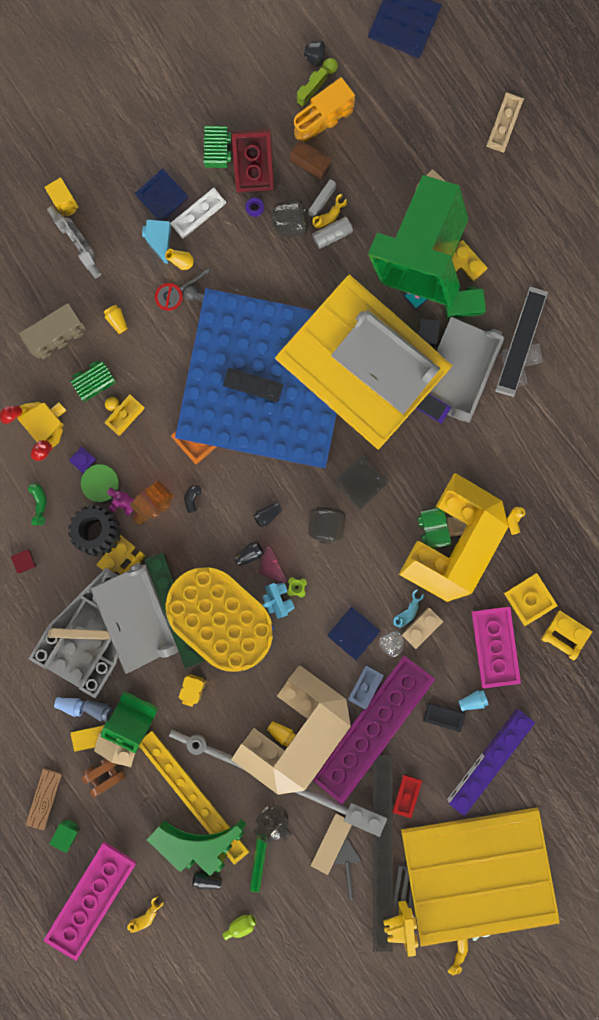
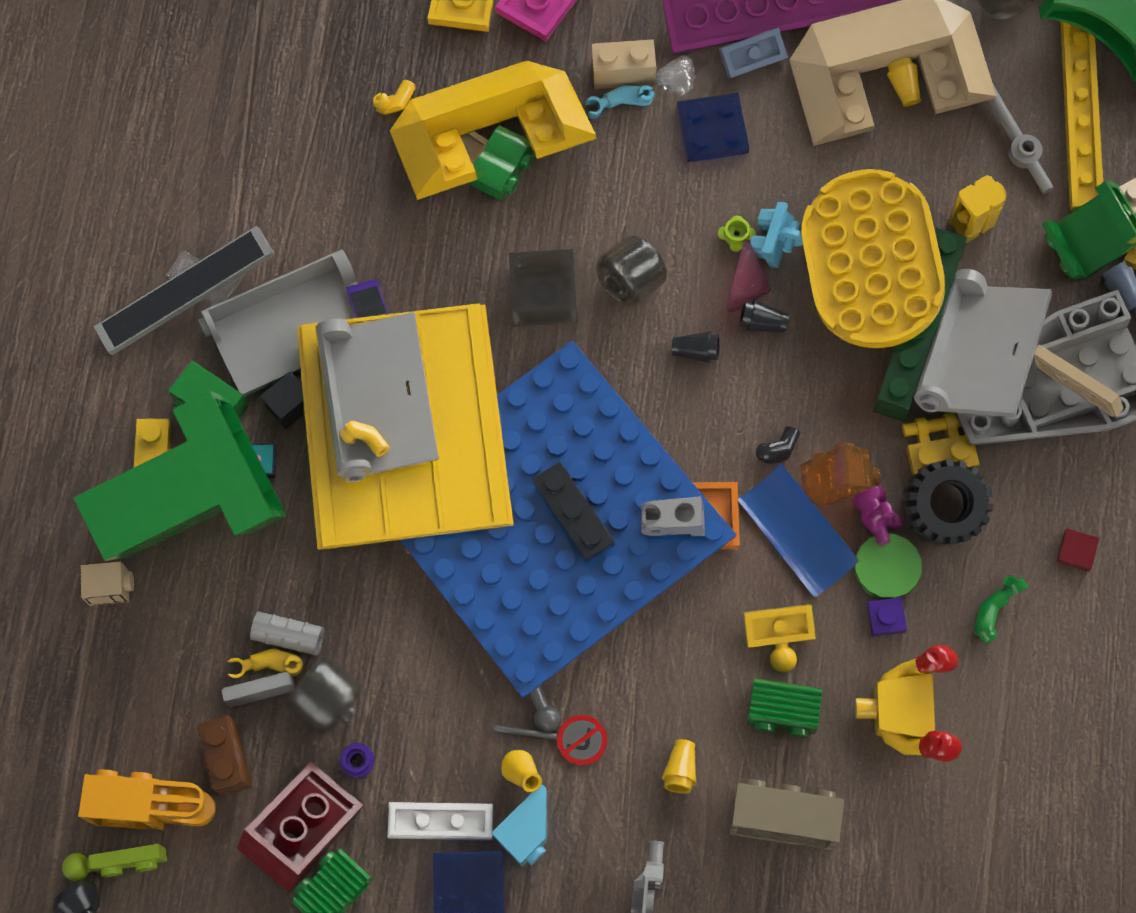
camera: 140 degrees left, 15 degrees down
none -> yellow arm [340,421,390,457]
none -> light grey leg [641,497,705,537]
none -> blue sticker [738,463,859,597]

